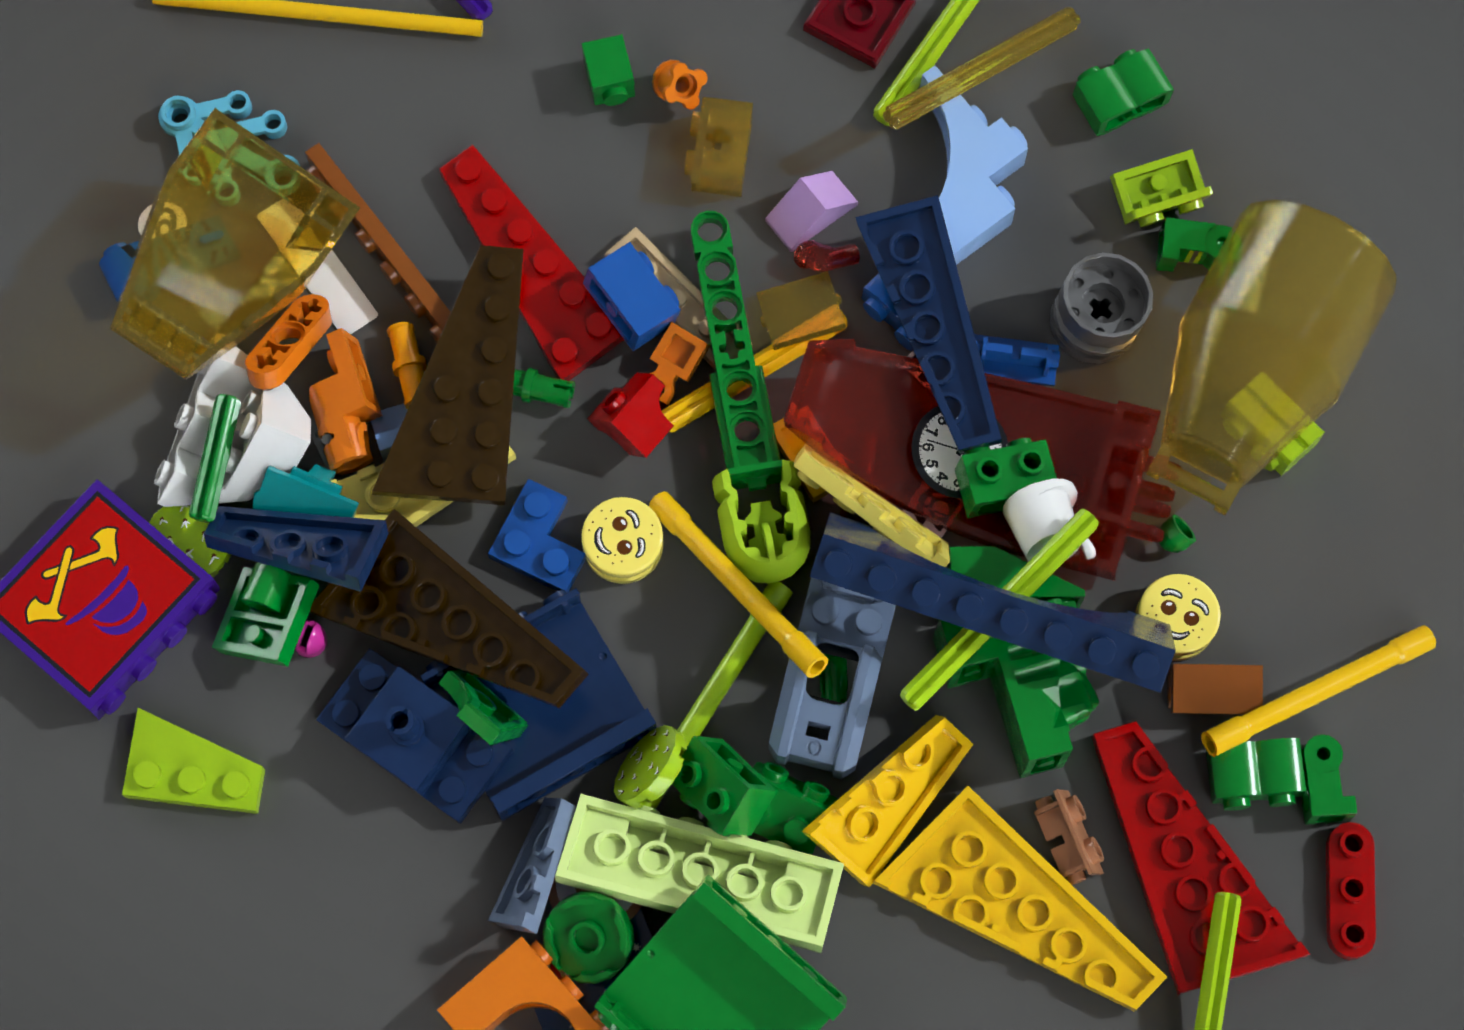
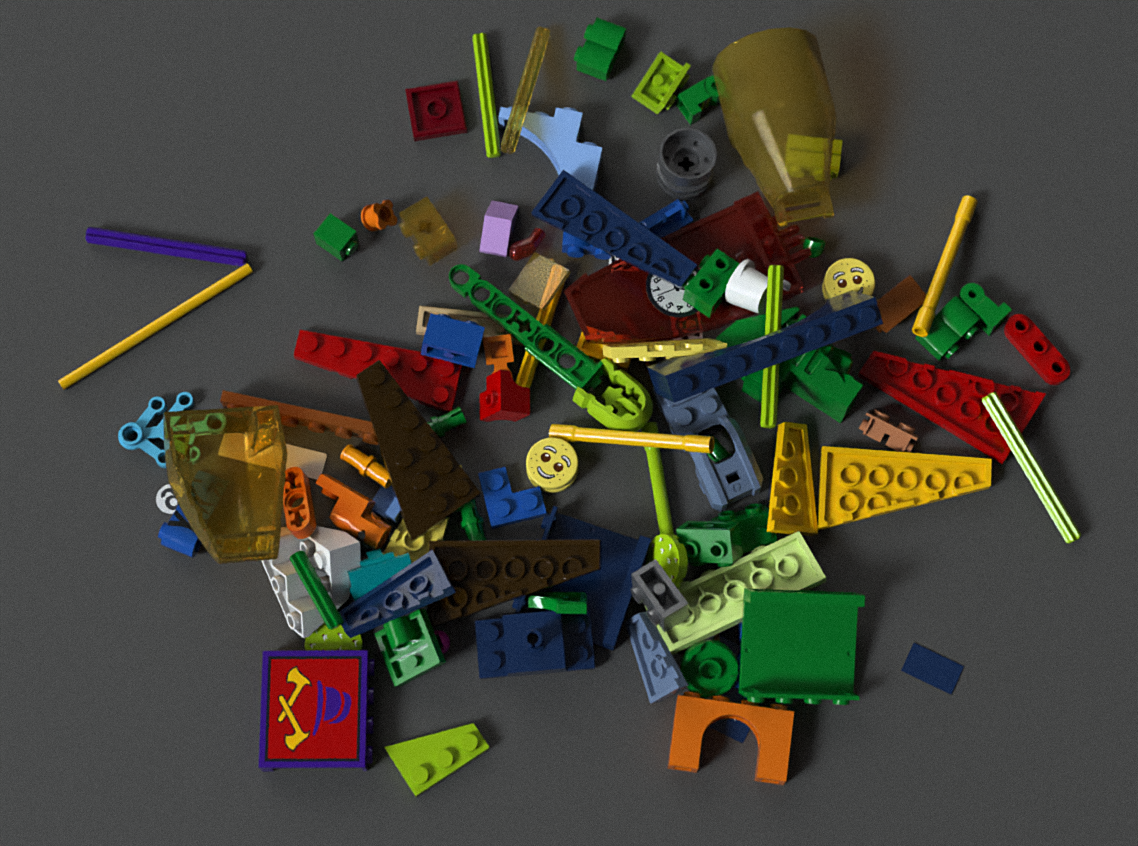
camera: 40 degrees left, 0 degrees up
none -> green pin [460,499,486,541]
none -> flat silver brick [630,559,689,633]

